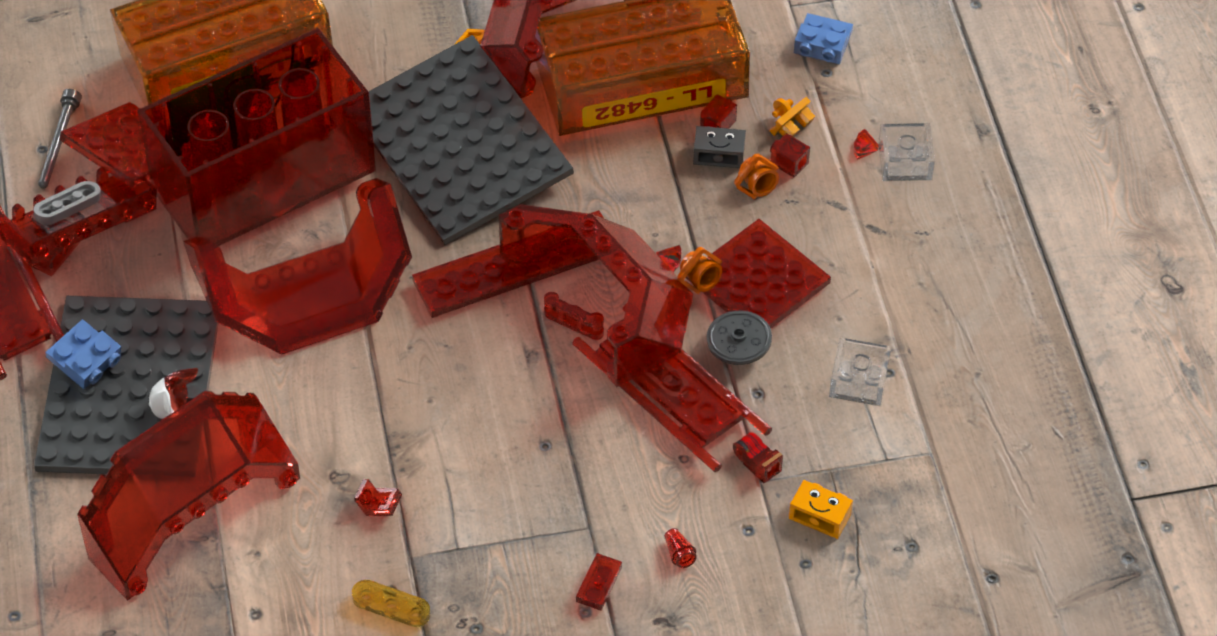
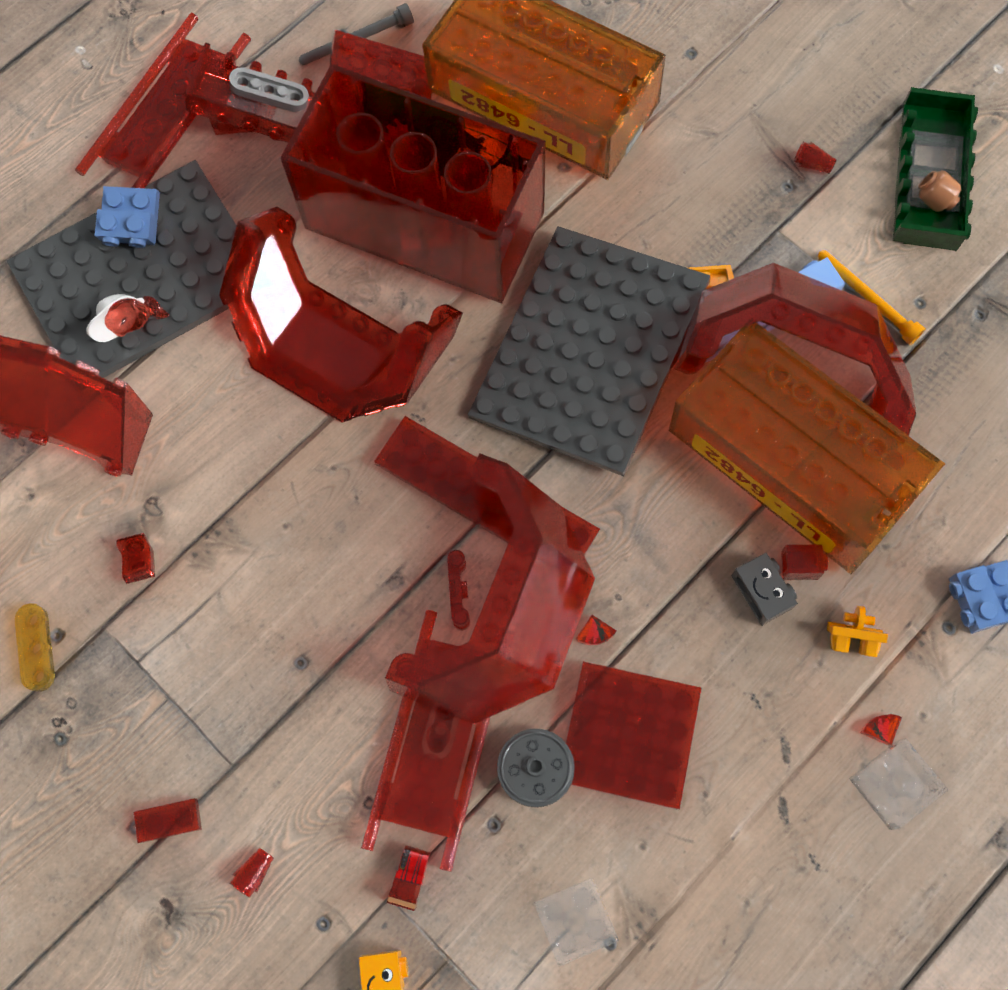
camera: 60 degrees right, 20 degrees up
orange piece [677,247,723,295] -> none
orange piece [734,154,779,200] -> none
clear red brick [770,133,810,178] -> none

